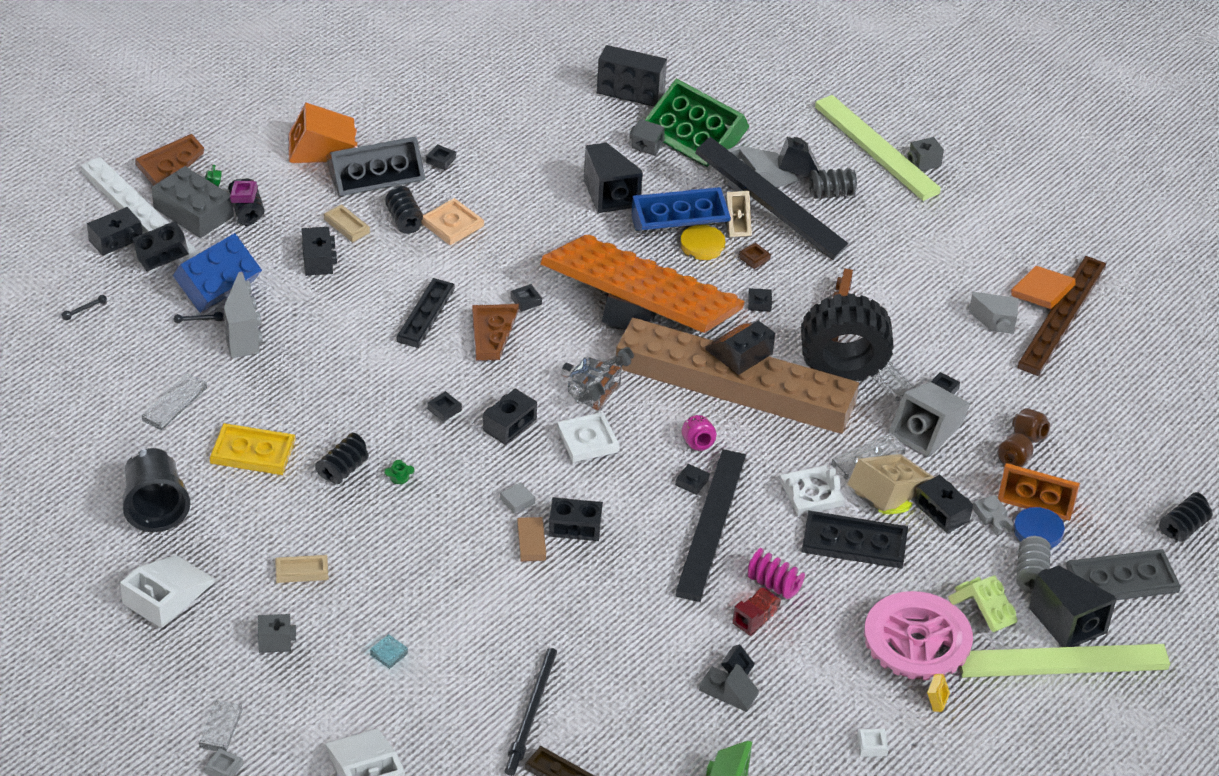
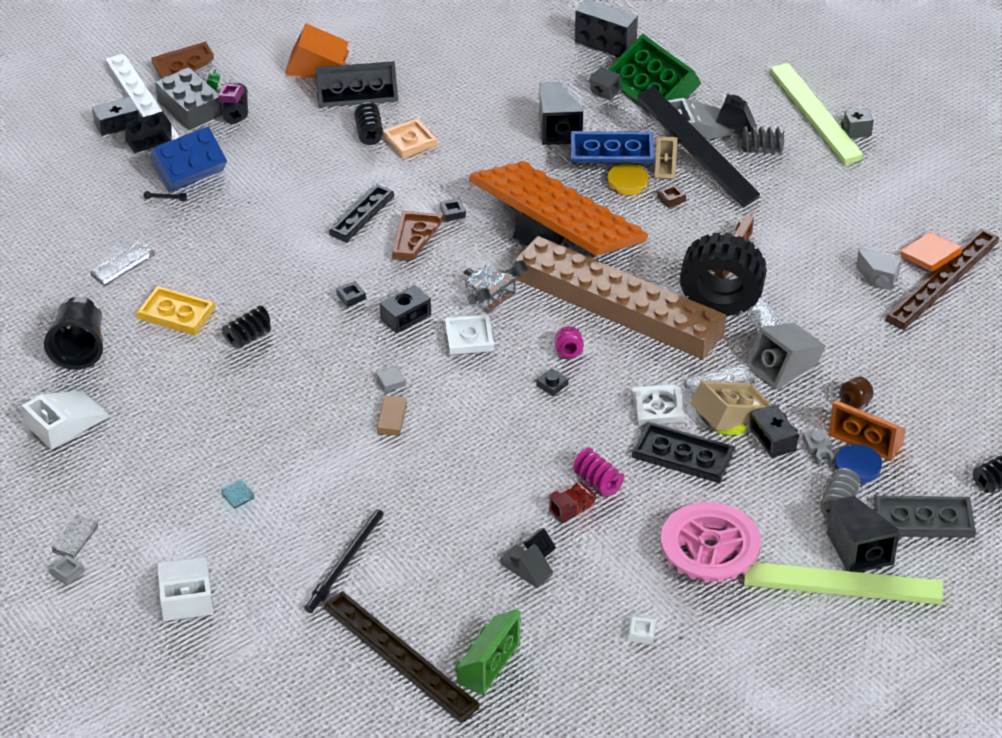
camera: 15 degrees right, 0 degrees up
black hinge [61,294,107,320] -> none
light grey slope [224,272,263,358] -> none
dark grey brick [258,614,296,653] -> none
tan tile [275,555,329,583] -> none
black brick [301,226,337,276] -> none
tan tile [324,204,370,243] -> none
green plate [385,460,415,484] -> none
black plate [426,144,456,170] -> none
black brick [548,497,603,541] -> none
black tile [675,449,746,602] -> none
black slope [705,320,775,375] -> none
black plate [748,288,772,312] -> none
yellow tile [927,674,950,712] -> none
black plate [931,372,961,394] -> none
yellowish green bracket [948,575,1017,632] -> none
reddish brown head [1012,408,1050,443] -> none

